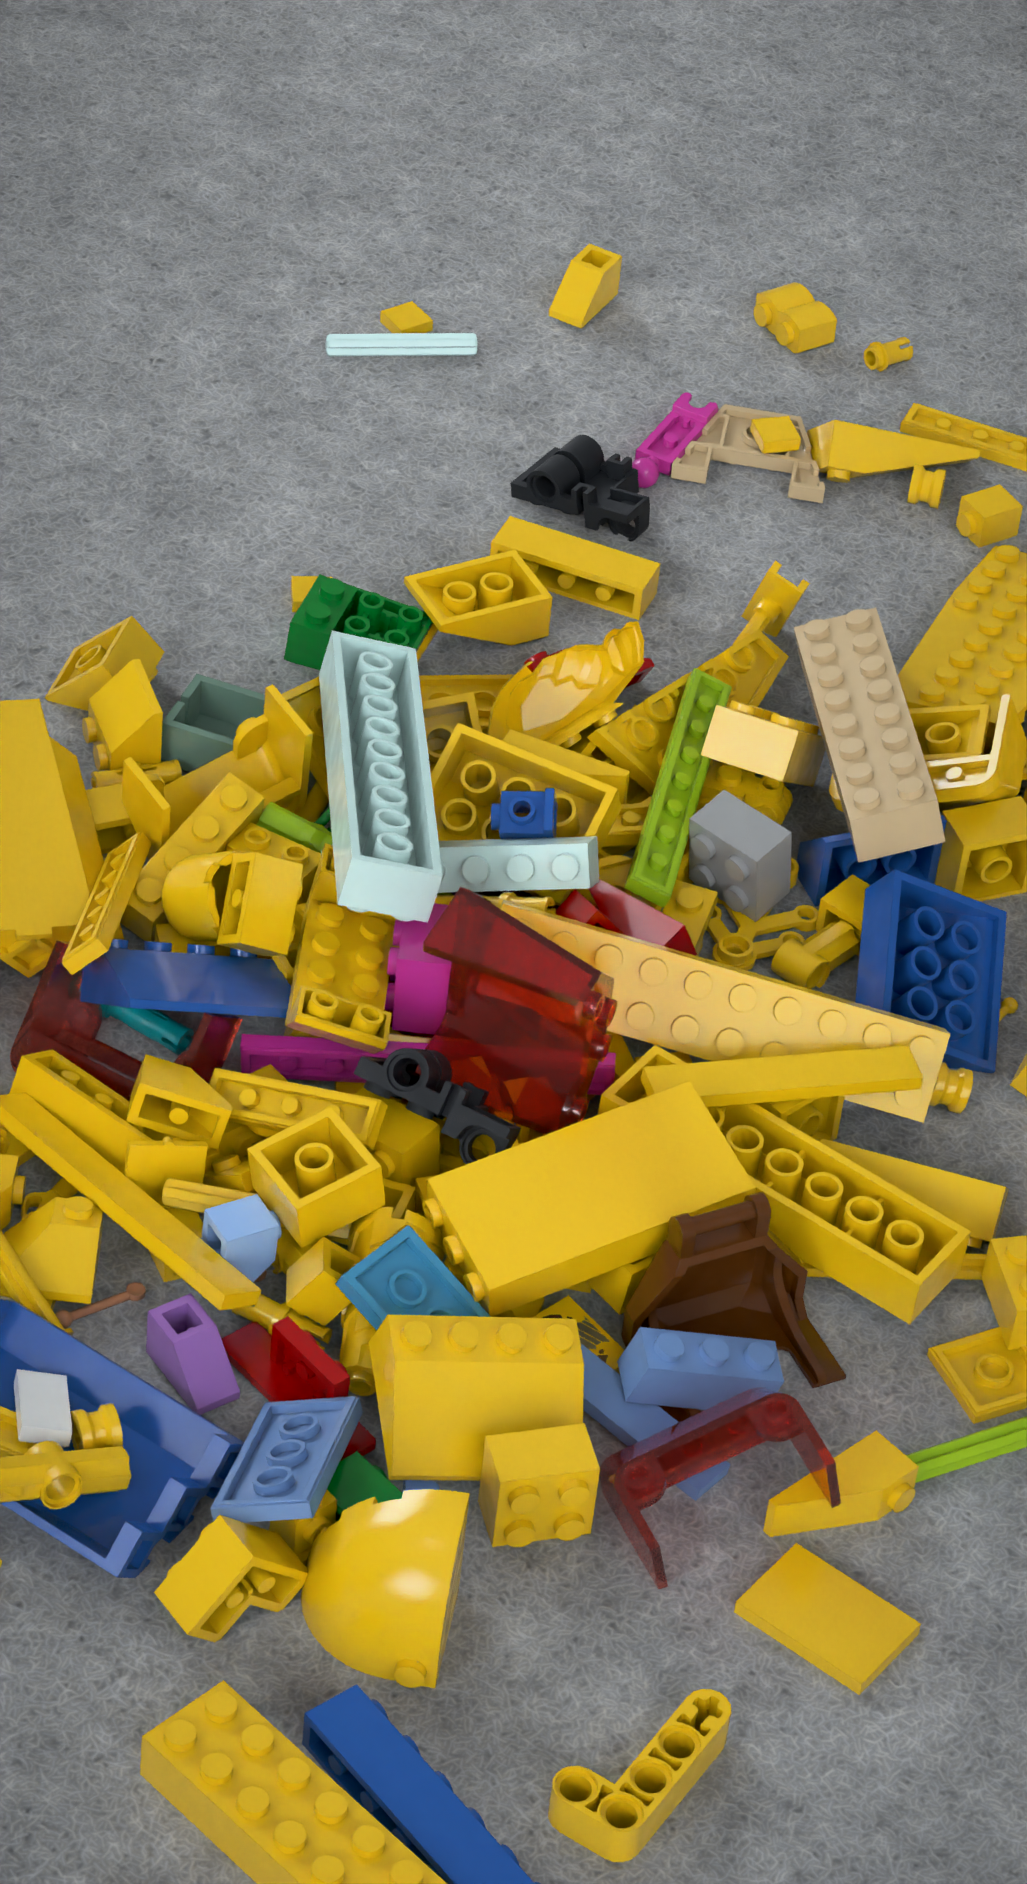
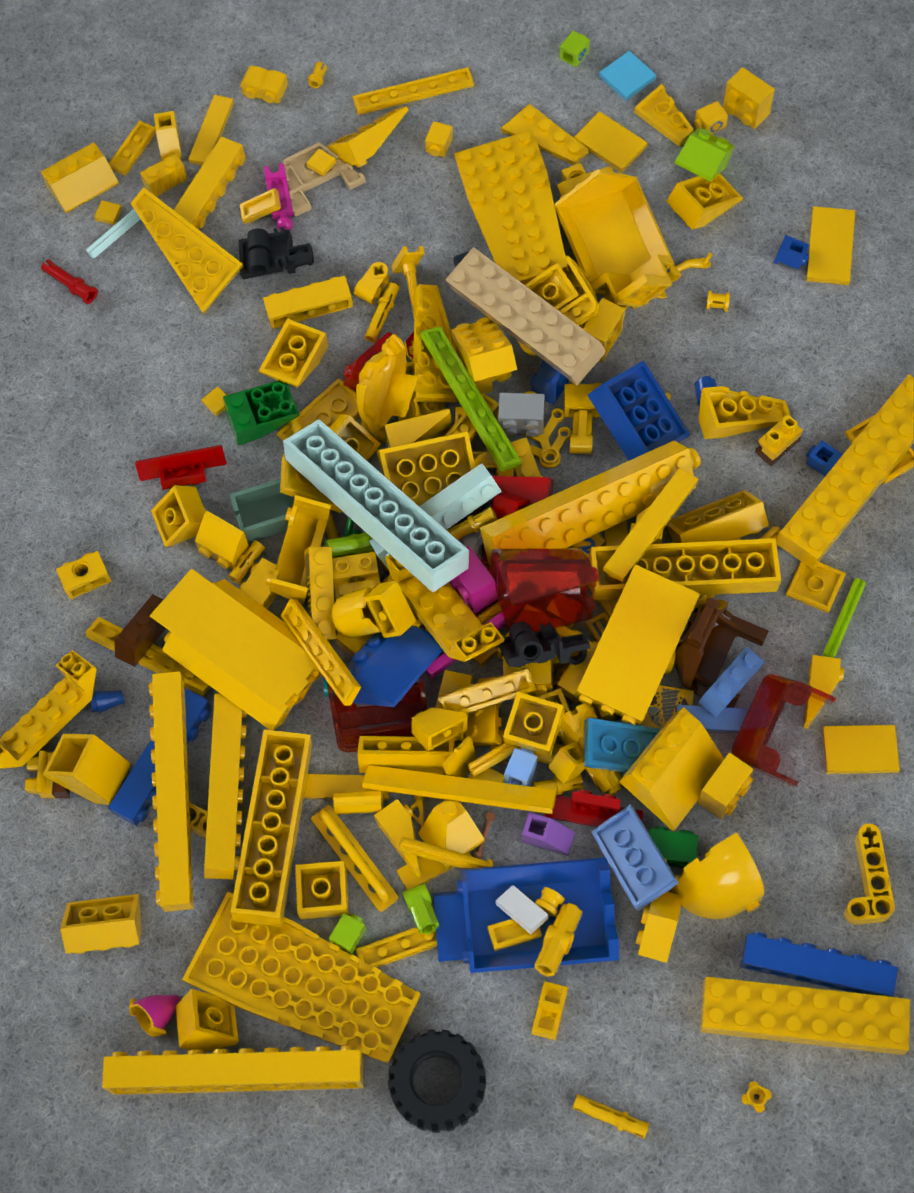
camera: 30 degrees left, 25 degrees up
blue brick [491,788,558,839] -> none
yellow wheel [907,464,946,509] -> none
none -> yellow slope [40,142,119,213]
none -> red pin [41,259,98,304]
none -> yellow tile [108,120,156,176]
none -> yellow wing [131,187,243,314]
none -> red bracket [135,445,226,490]
none -> yellow brick [139,153,188,196]
none -> yellow brick [174,136,246,230]
none -> yellow tile [188,95,234,166]
none -> yellow tile [240,188,281,224]
none -> yellow piece [354,262,389,305]
none -> yellow pin [364,282,400,343]

